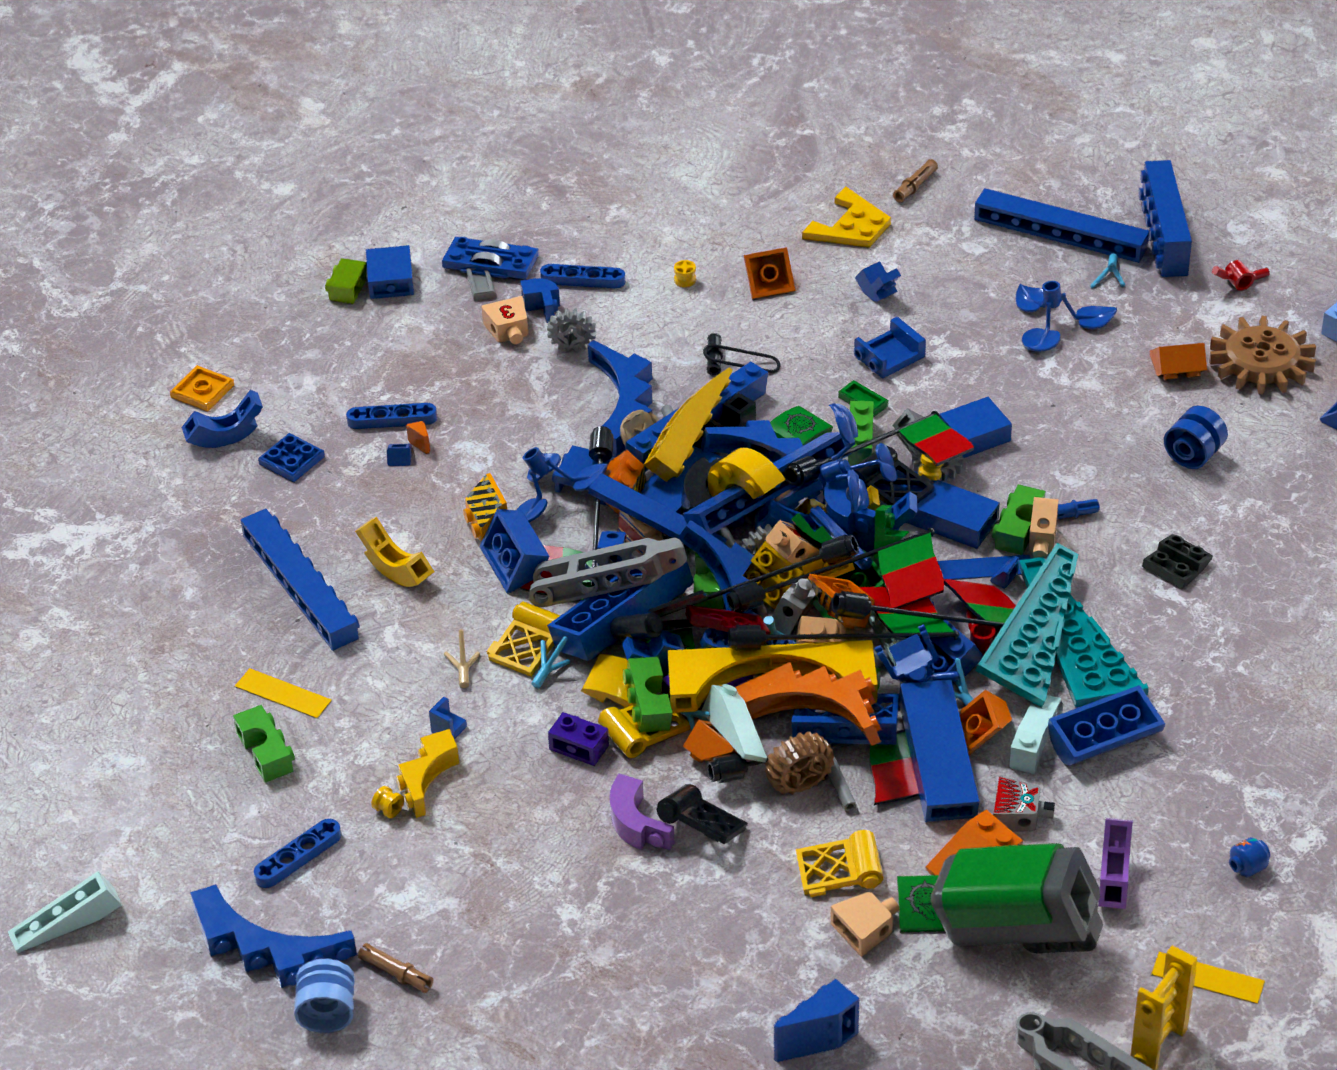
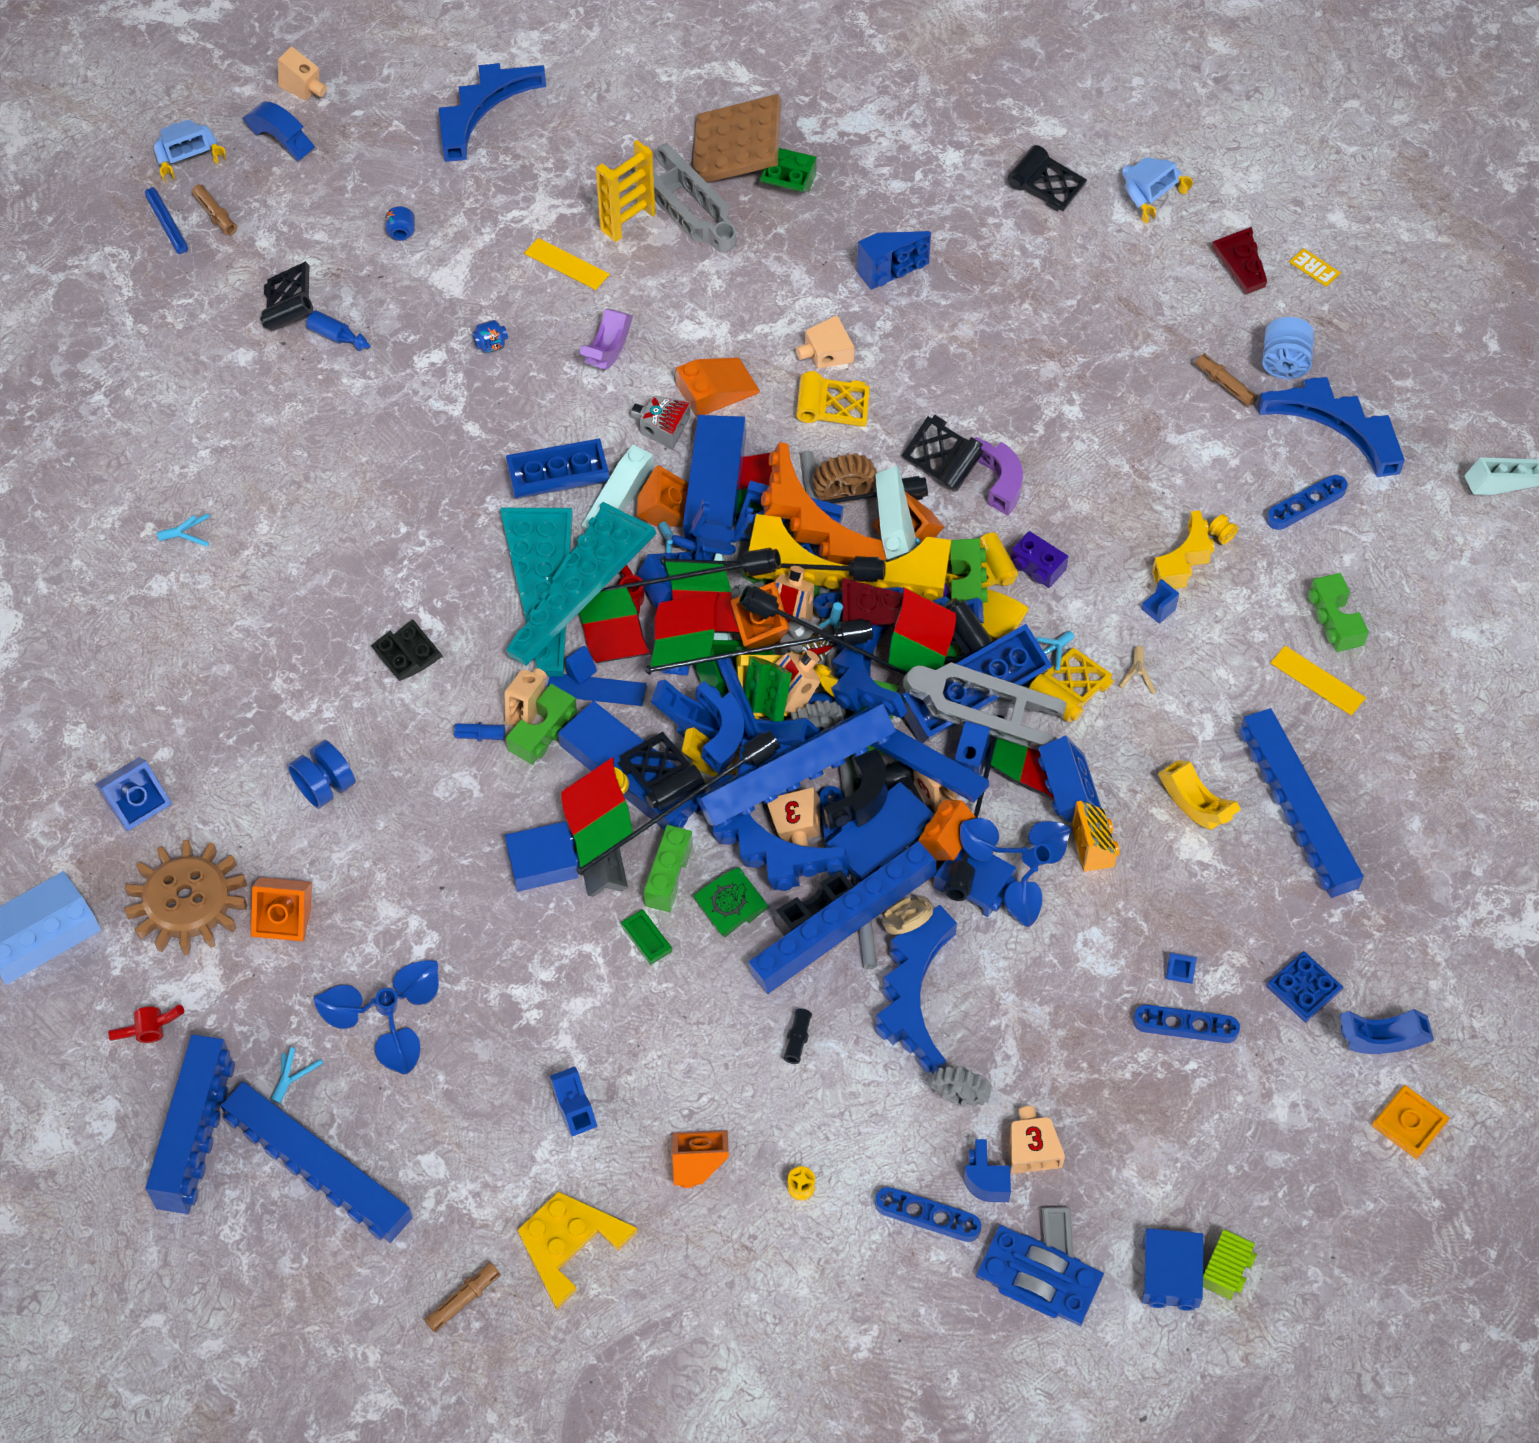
camera: 170 degrees left, 15 degrees up
orange slope [406,421,430,454] -> none
yellow slope [644,367,733,482] -> none
black piece [703,344,781,373] -> none
yellow brick [708,448,785,499] -> none
blue plant [821,403,897,513] -> none
blue panel [854,317,926,379] -> none
green slope [874,505,909,558] -> none
green slope [897,875,945,932] -> none
piece [930,843,1103,953] -> none

